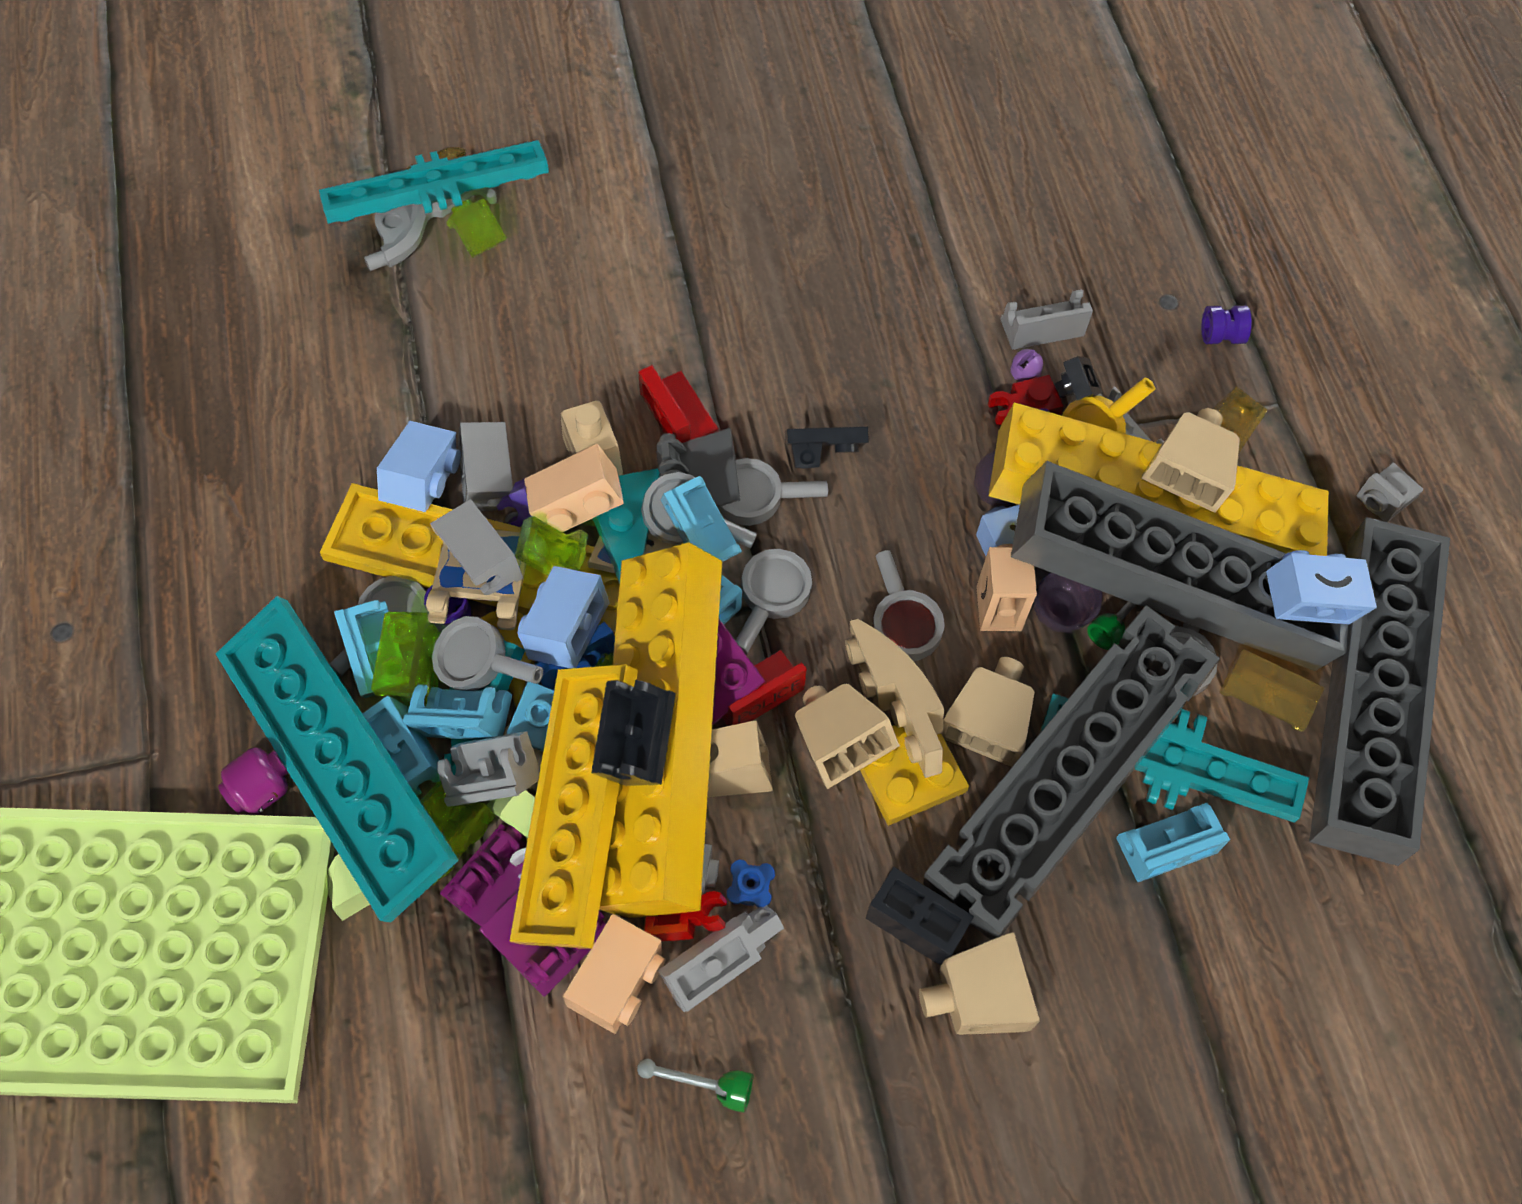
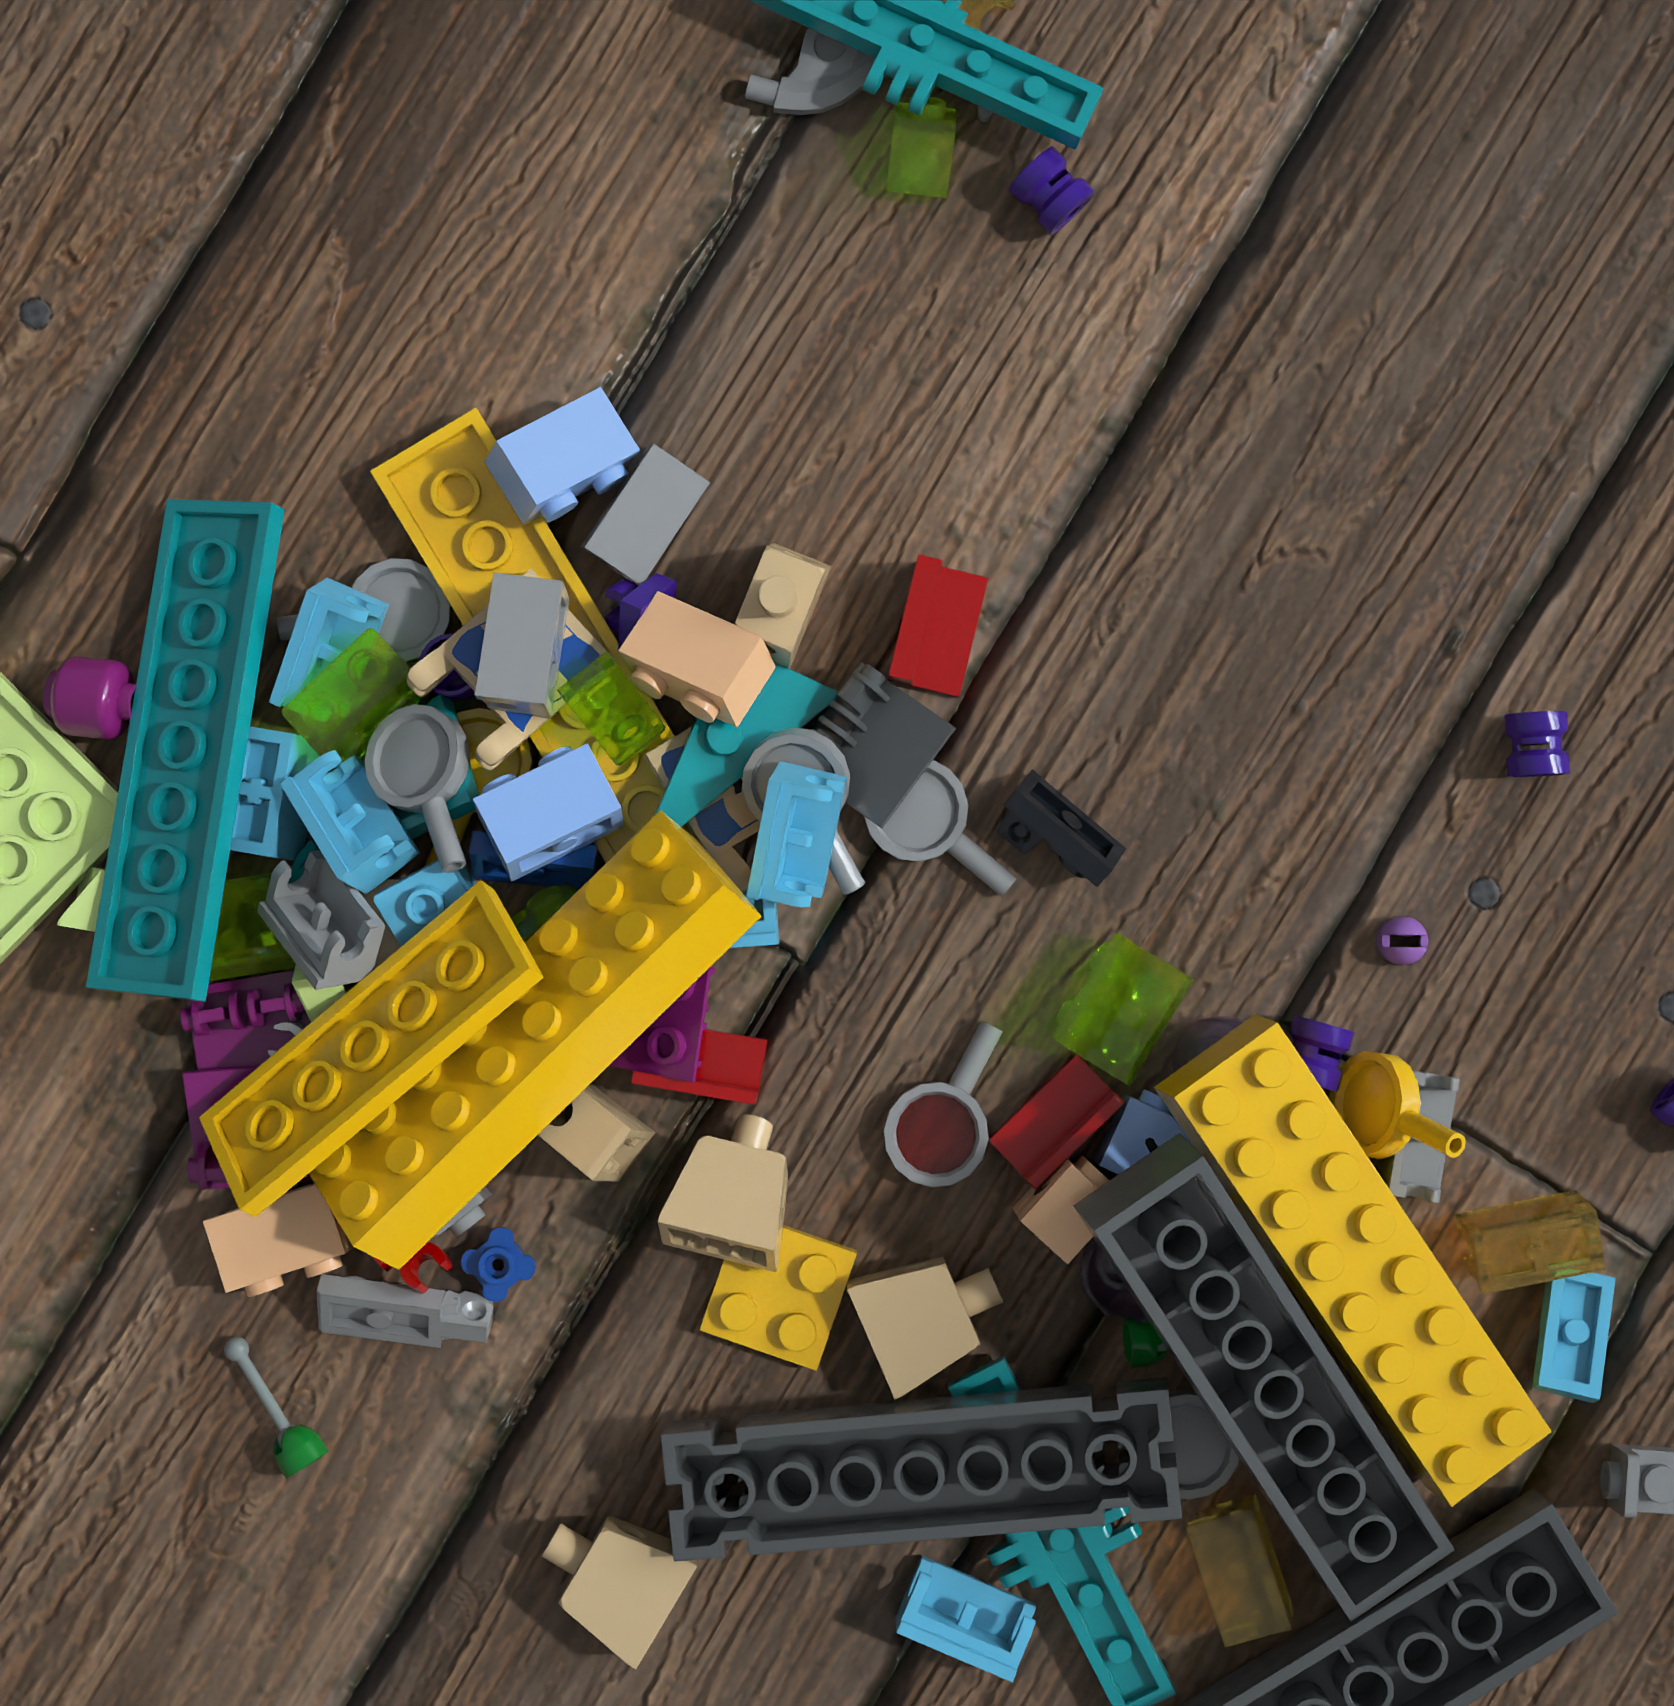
camera: 50 degrees right, 25 degrees up
black hinge [591,680,676,786] -> none
light grey piece [736,549,812,655] -> none
tan slope [845,619,944,778] -> none
black hinge [865,867,974,966] -> none
red plate [988,375,1064,425] -> none
light grey hinge [1001,289,1093,350] -> none
black hinge [1055,356,1103,400] -> none
tan torso [1141,408,1240,513] -> none
light blue brick [1266,550,1377,624] -> none
none -> red panel [988,1053,1125,1189]
none -> dark purple wheel [1009,146,1095,235]
none -> clear neon green bracket [1053,932,1194,1086]
none -> dark purple wheel [1504,711,1570,777]
none -> medium azure hinge [1532,1264,1616,1403]

